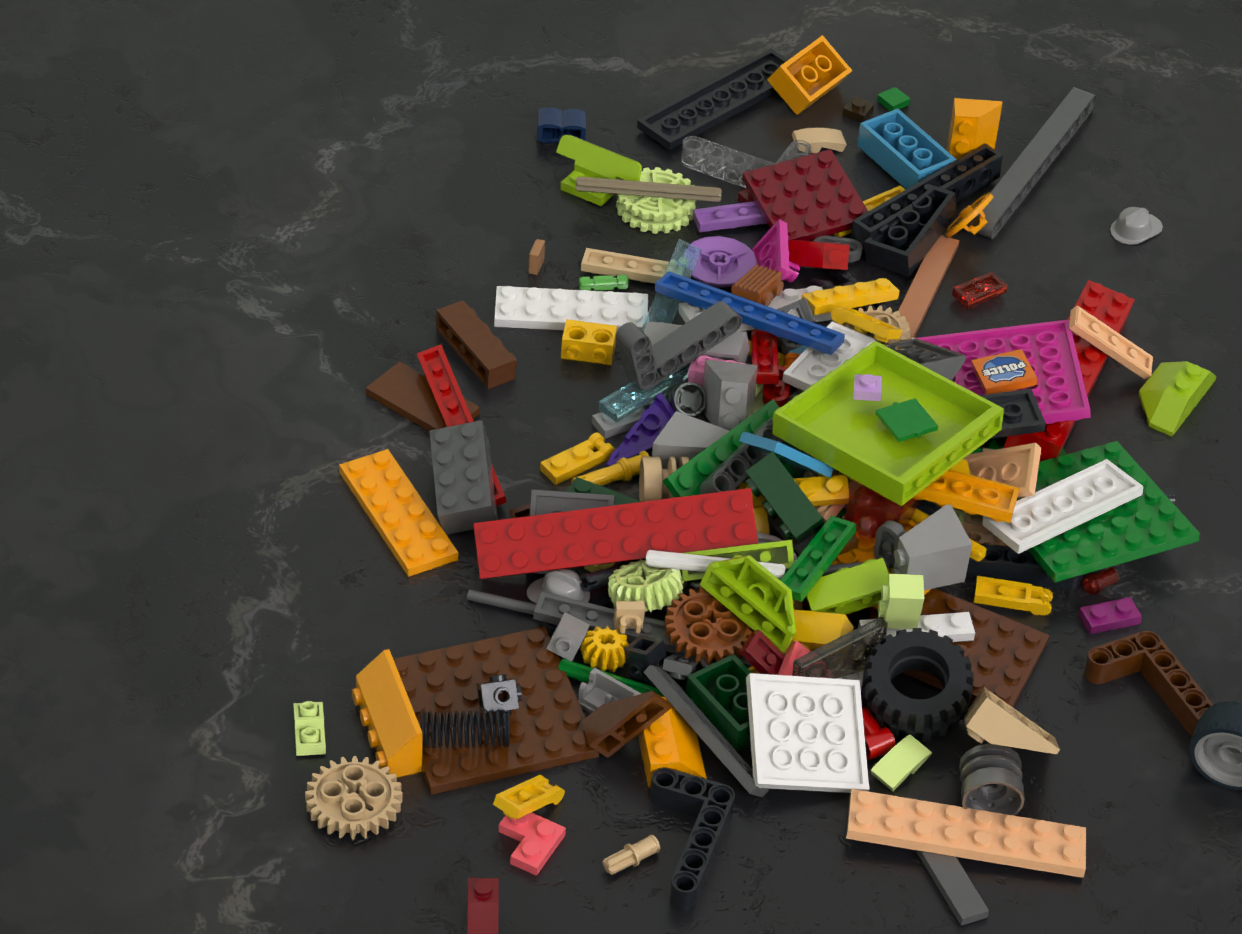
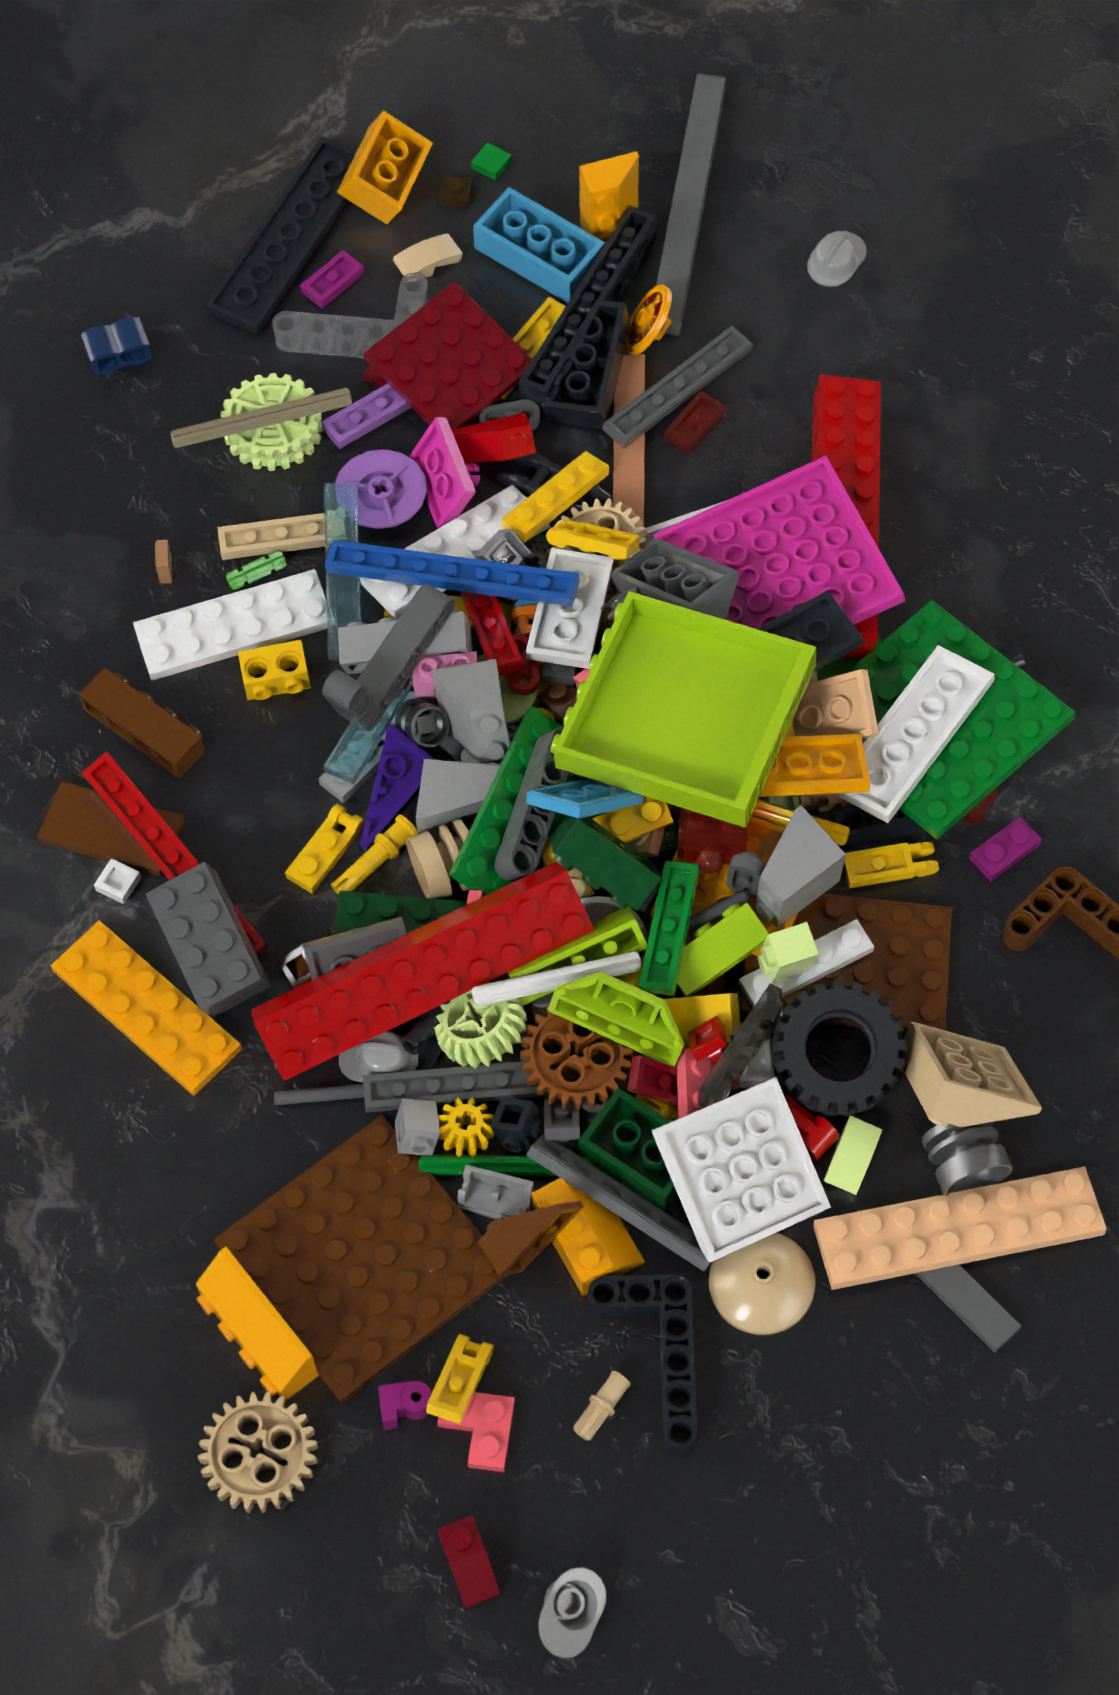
camera: 15 degrees left, 20 degrees up
yellowish green slope [293,701,326,756] -> none
black piece [420,710,510,749] -> none
brick [476,674,522,717] -> none
lime plate [556,135,642,206] -> none
tan tile [613,601,645,634] -> none
dark orange brick [731,264,784,306] -> none
lavender plate [853,374,882,401] -> none
green piece [876,398,938,442] -> none
tile [971,349,1038,394] -> none
light nougat tile [1069,306,1153,380] -> none
lime wedge [1138,361,1216,437] -> none
none -> white plate [94,859,141,904]
none -> magenta plate [300,250,365,309]
none -> magenta leg [378,1381,432,1430]
none -> dark grey tile [603,326,753,449]
none -> red tile [688,1016,727,1064]
none -> tan dish [709,1233,815,1335]

